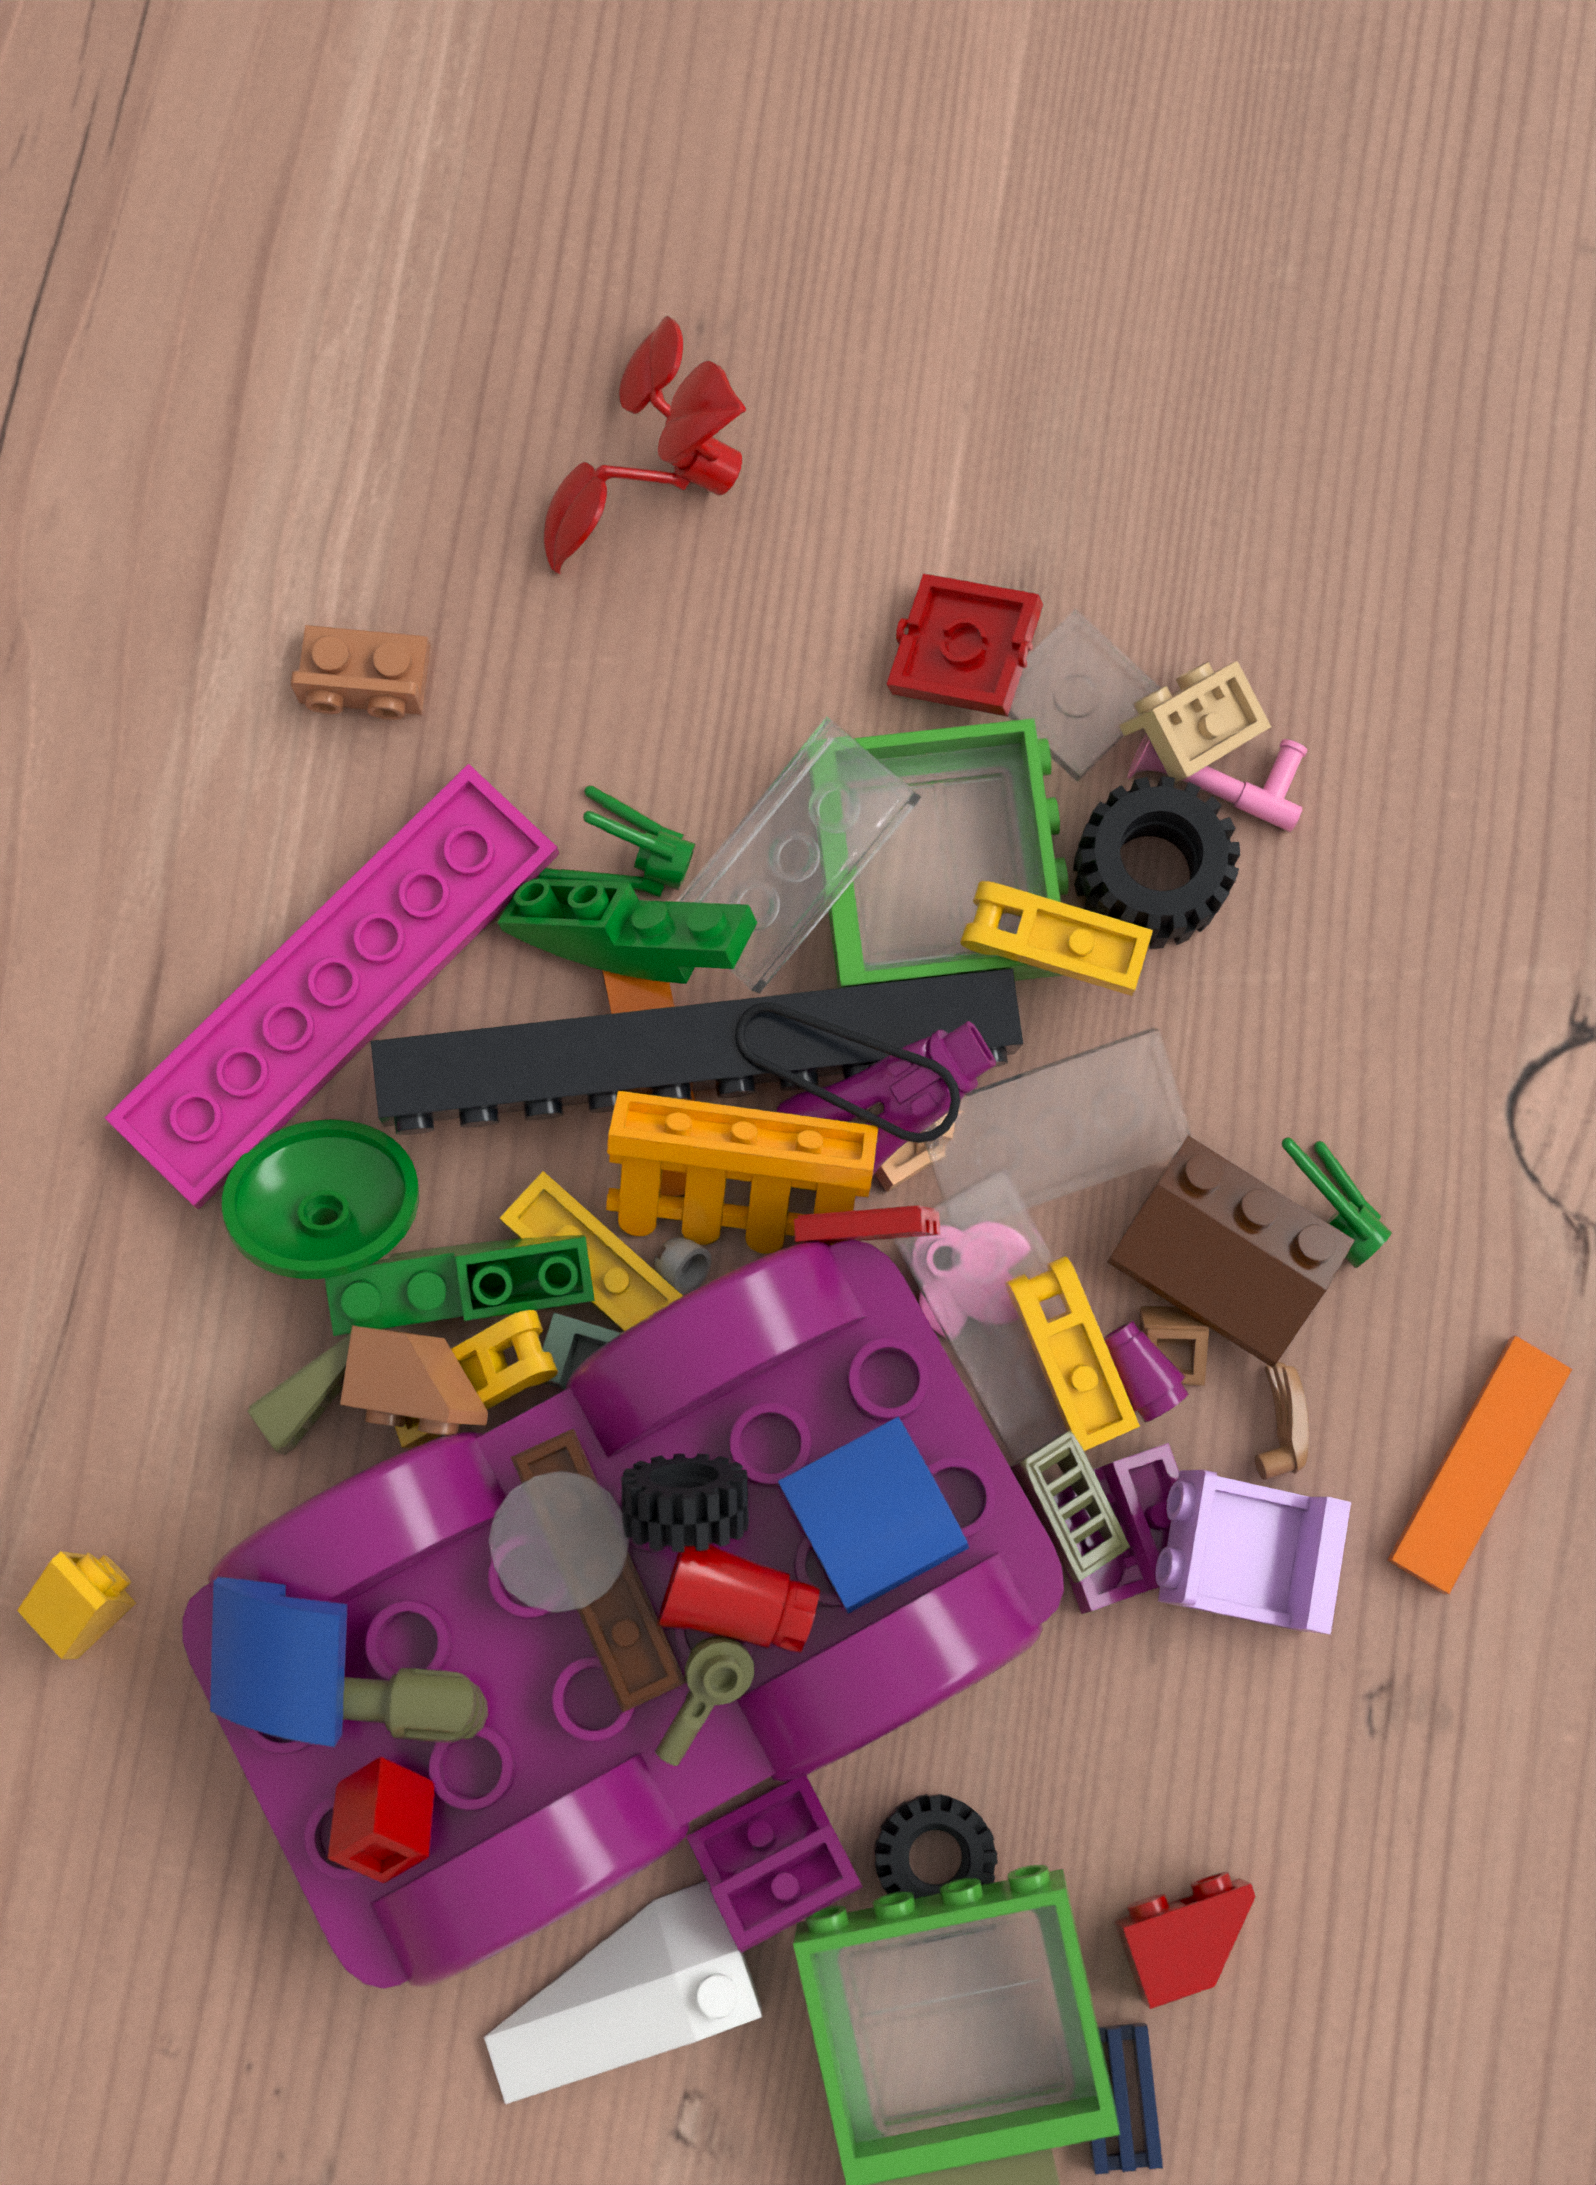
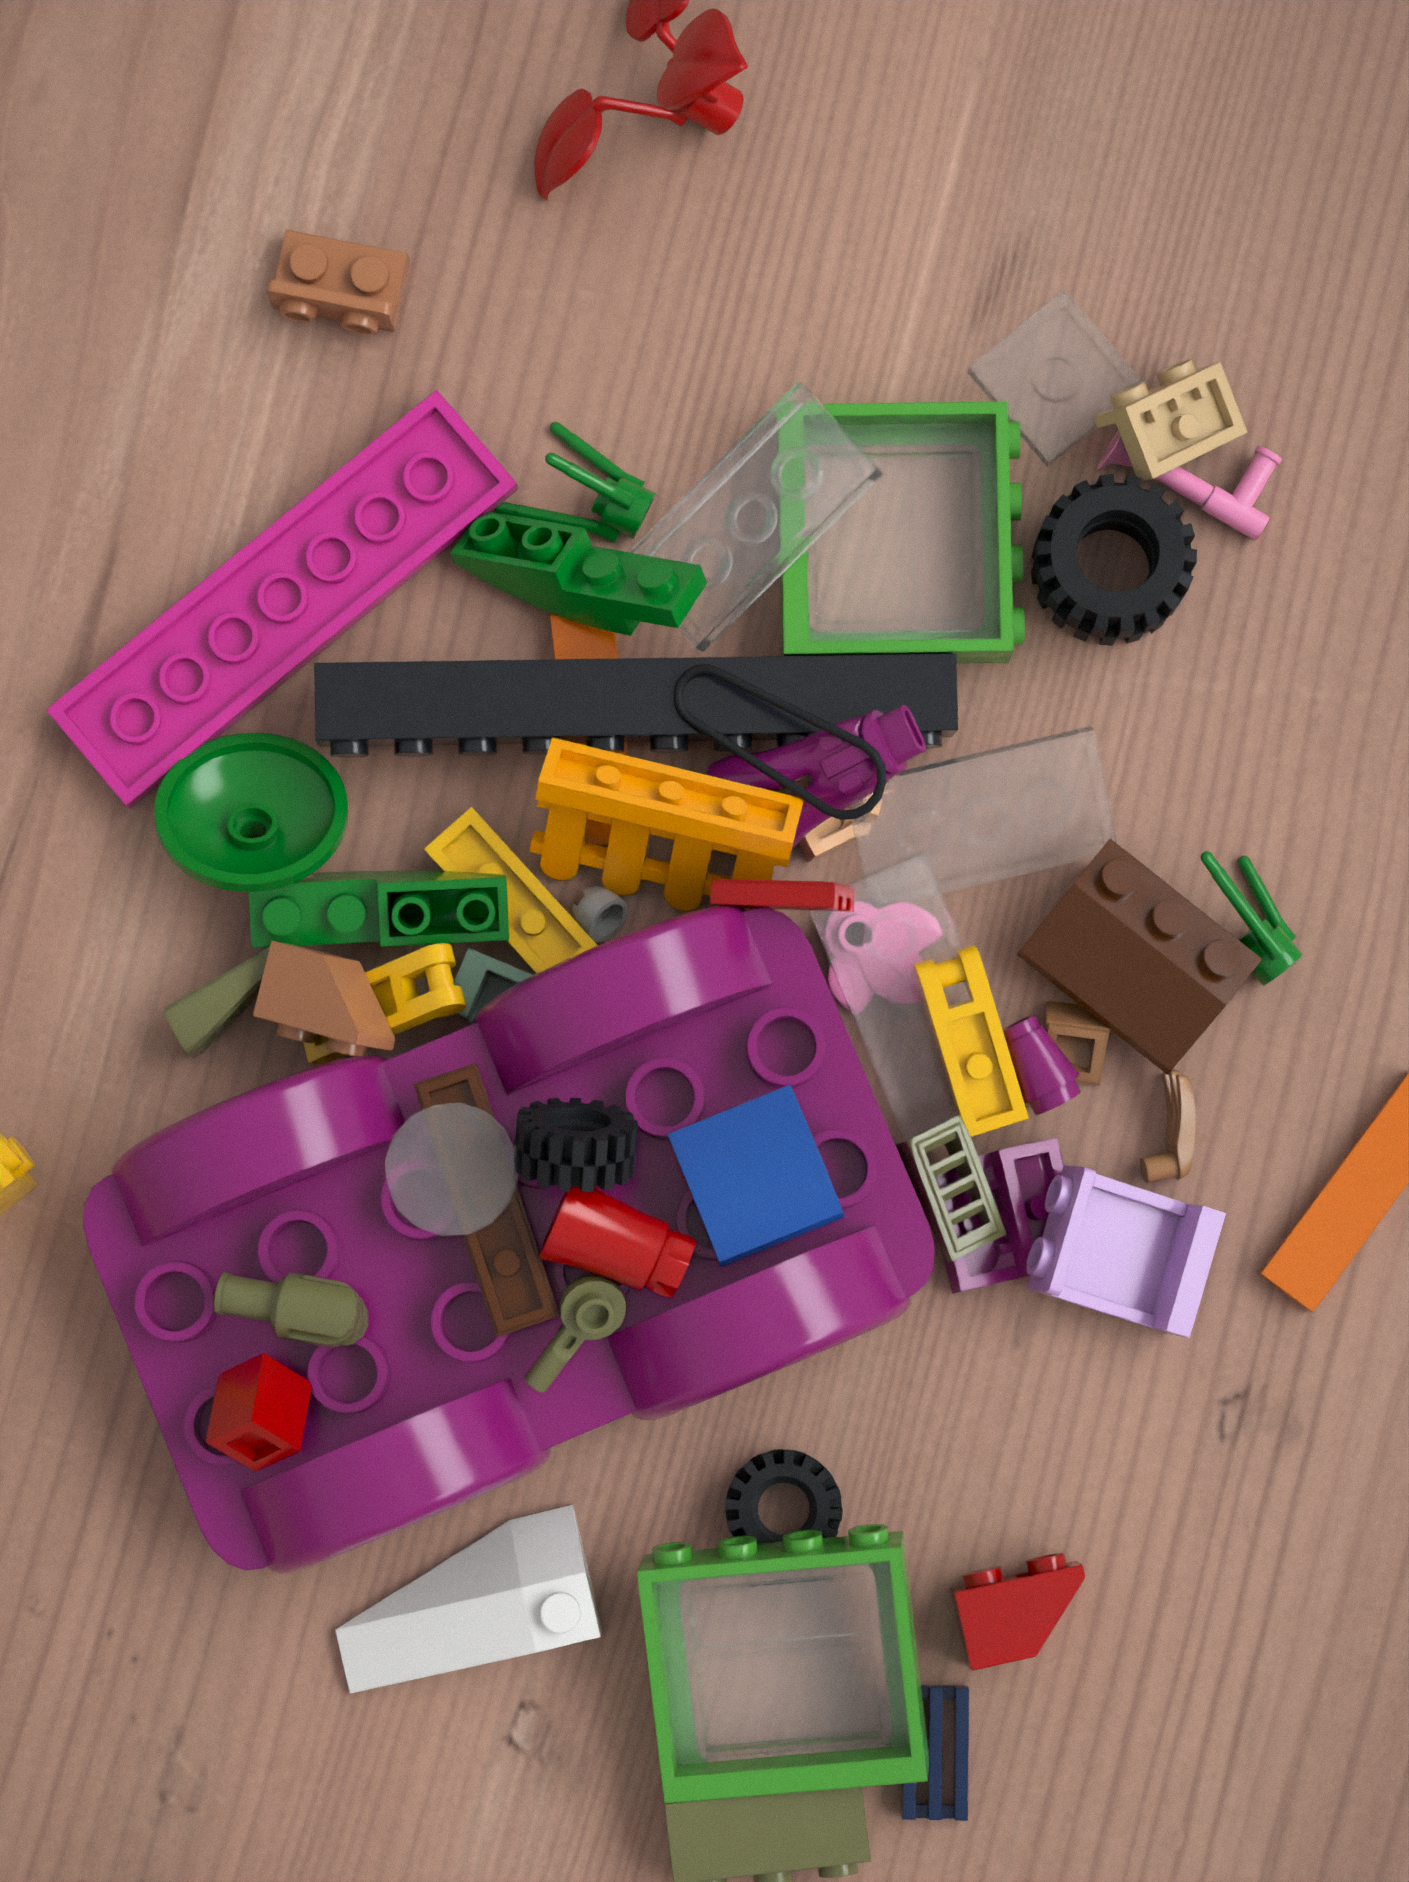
camera: 10 degrees right, 5 degrees up
blue slope [210,1577,347,1747] -> none
magenta slope [686,1776,863,1953] -> none
red plate [886,573,1043,717] -> none
yellow plate [960,881,1153,996] -> none

